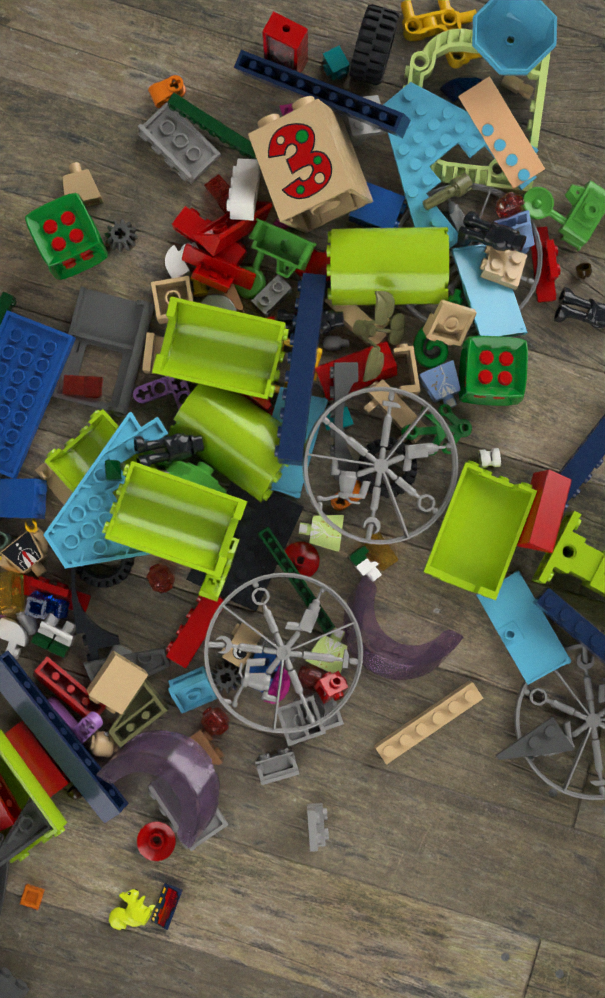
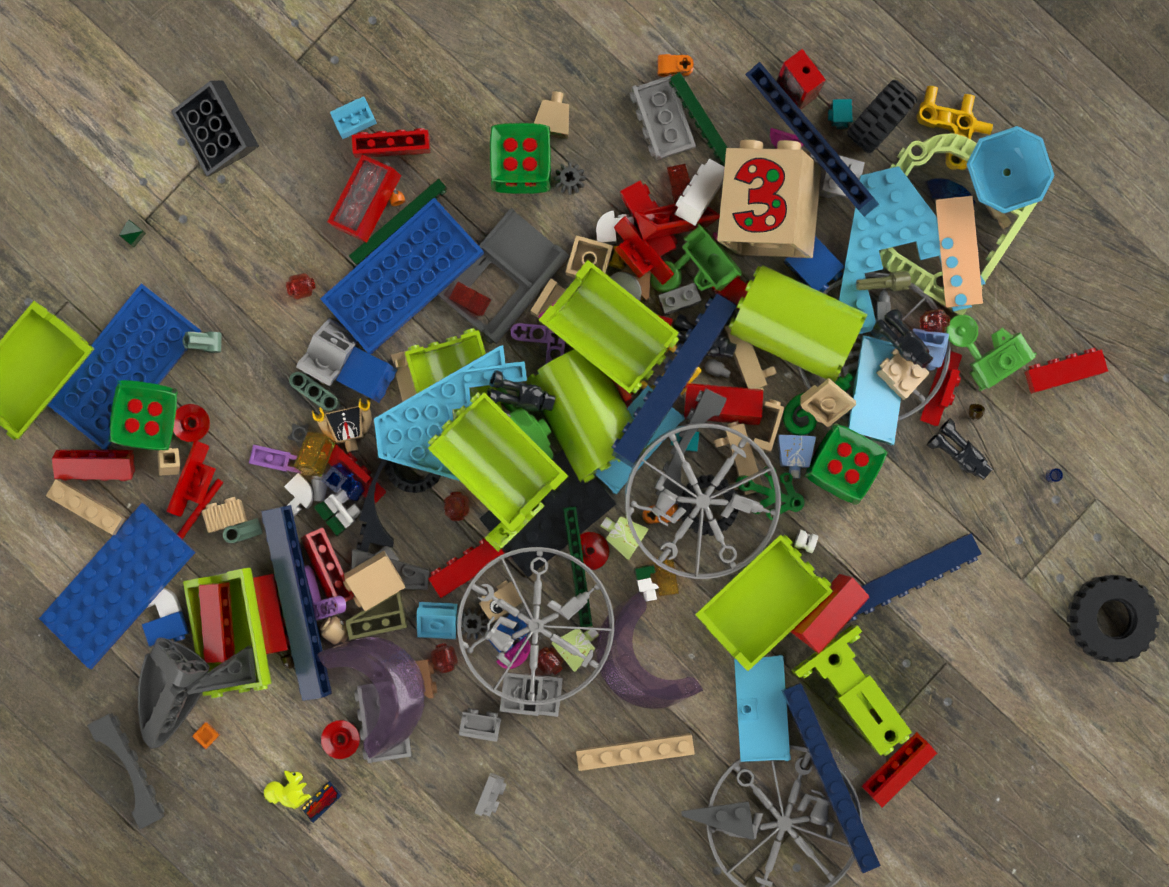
camera: 25 degrees right, 0 degrees up
dark green slope [105,460,122,482] -> none
red brick [314,671,348,704] -> none
olive plant [353,291,406,382] -> none

